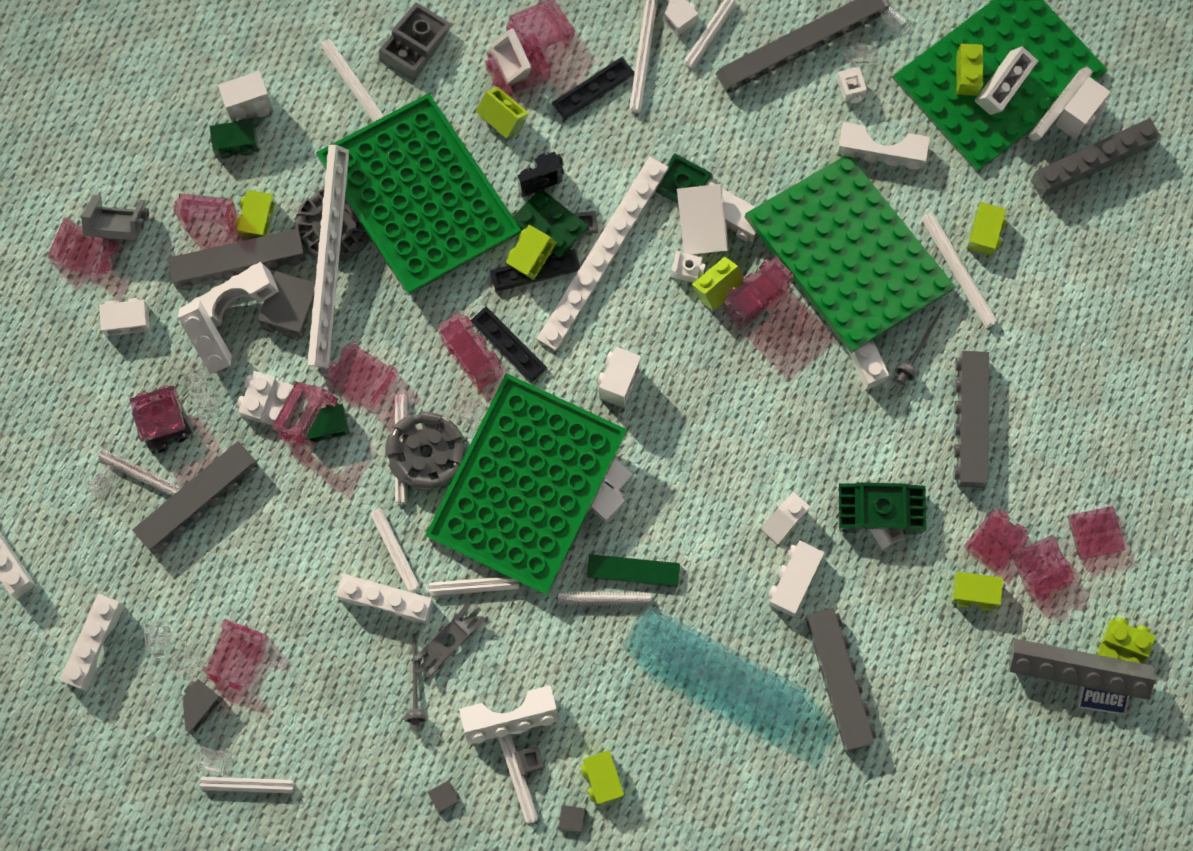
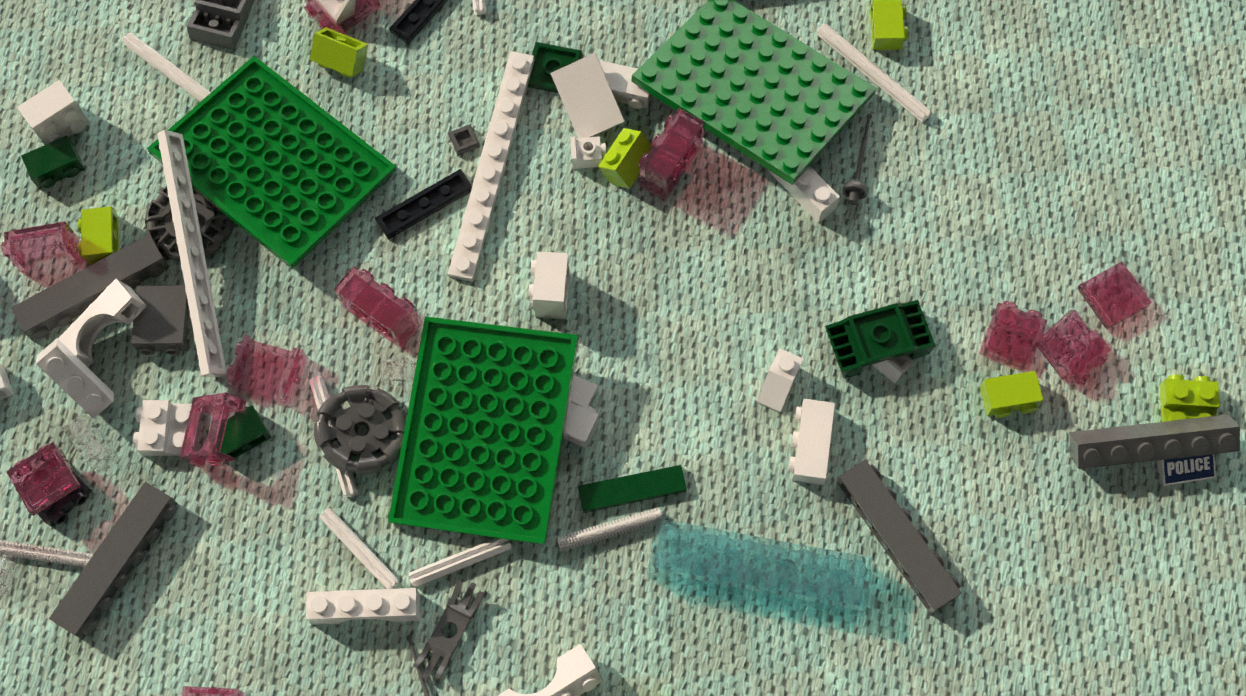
camera: 15 degrees left, 5 degrees down
black tile [470,306,547,384] -> none
lime brick [506,225,557,280] -> none
dark green plate [513,188,589,260] -> none
black plate [517,151,564,198] -> none
dark grey brick [953,351,989,488] -> none

